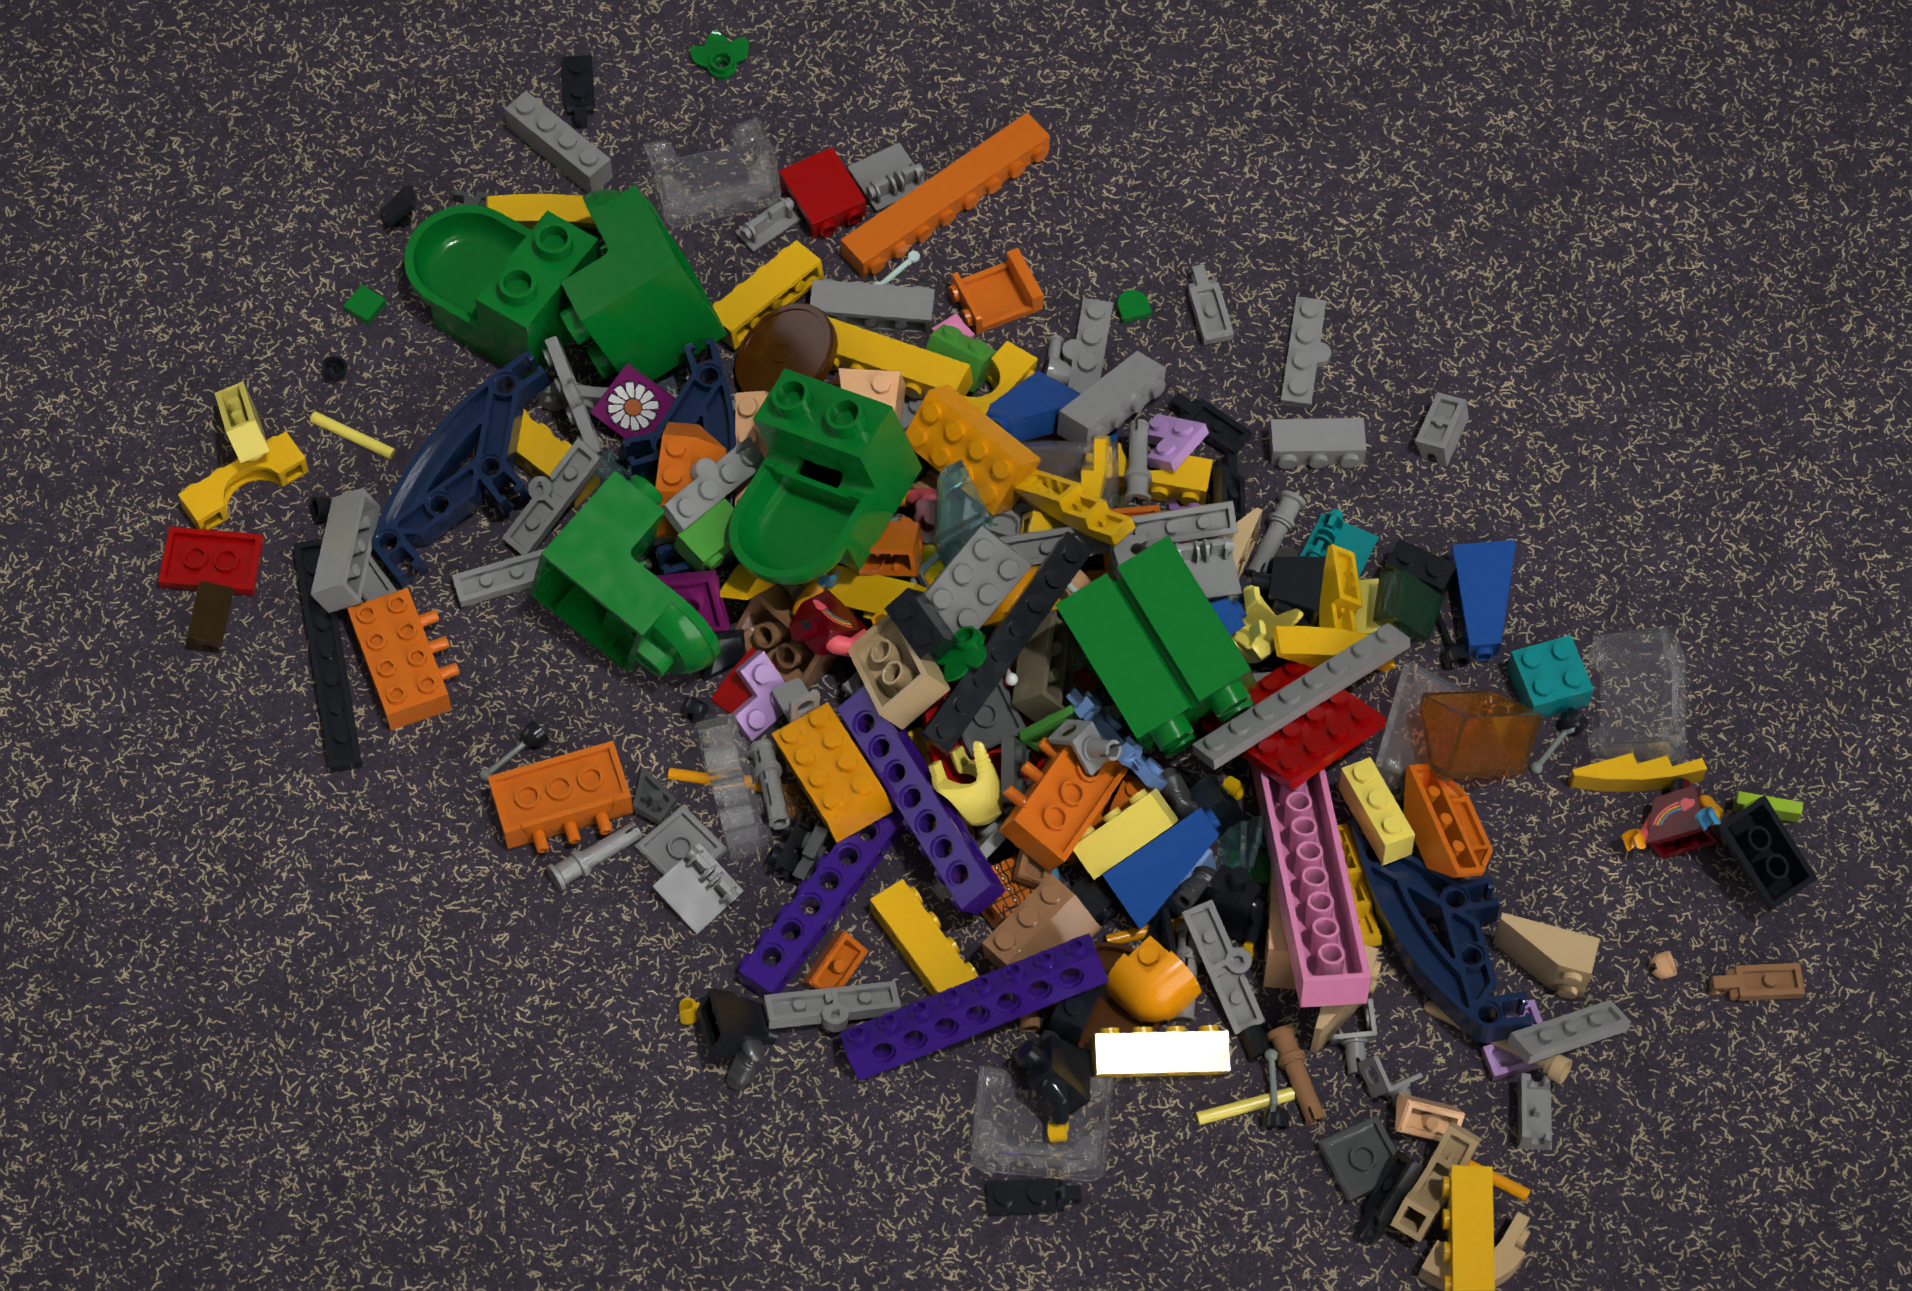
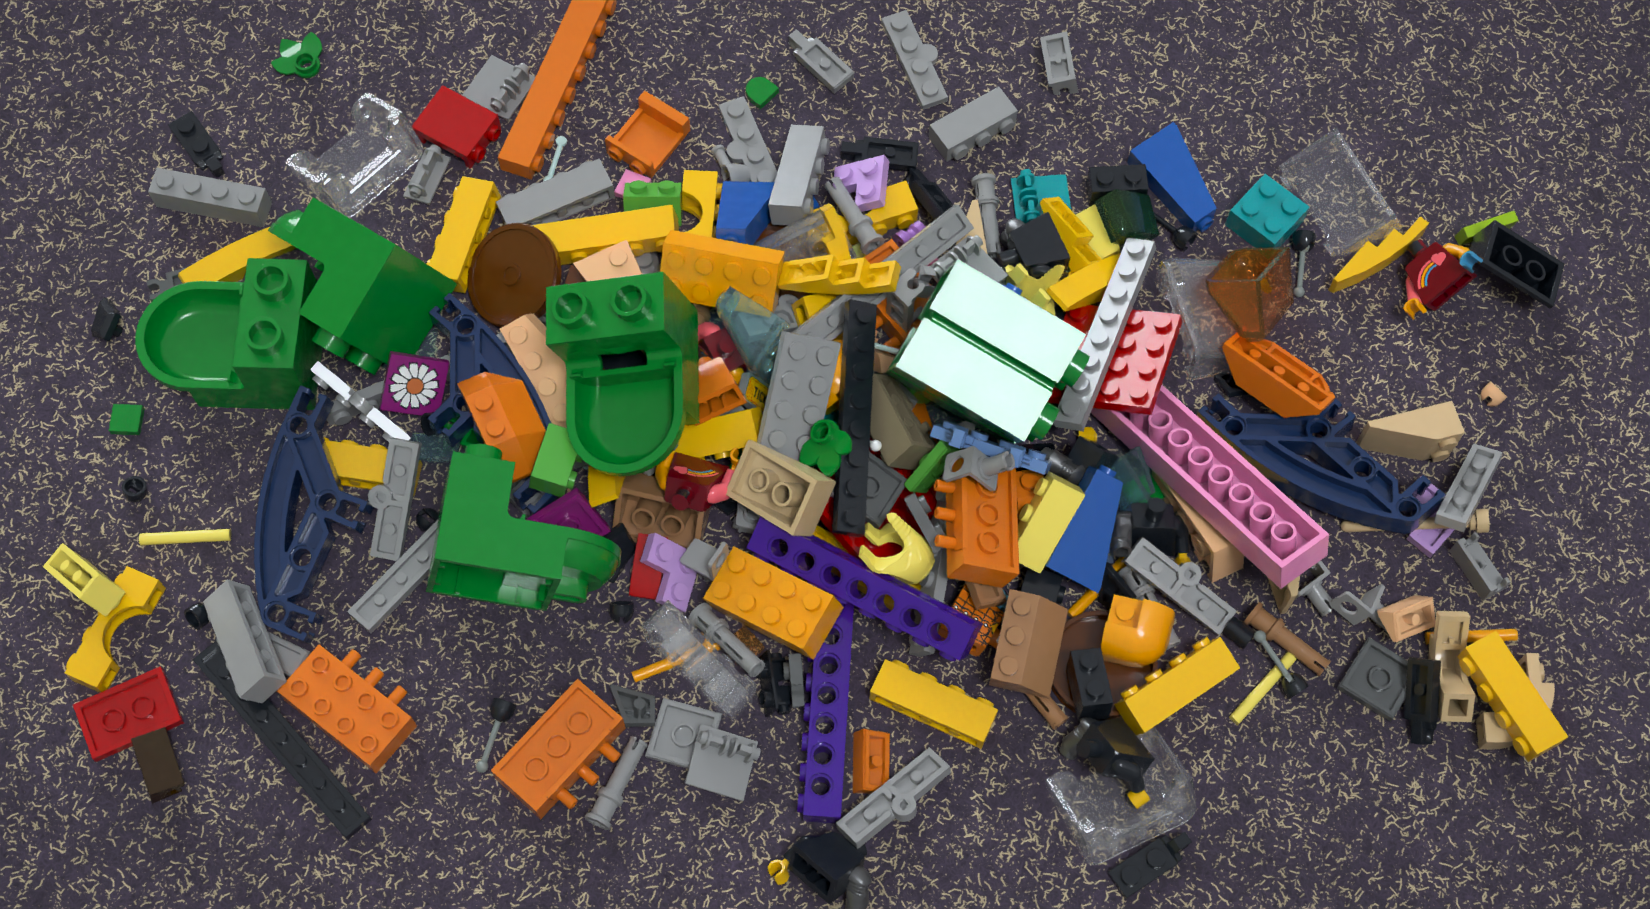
camera: 30 degrees left, 5 degrees up
light grey hinge [660,436,765,533] -> none
dark purple brick [840,933,1109,1081] -> none
black brick [884,588,959,662] -> none
light yellow brick [1338,757,1415,866] -> none
medium nougat hinge [1709,963,1805,1001] -> none

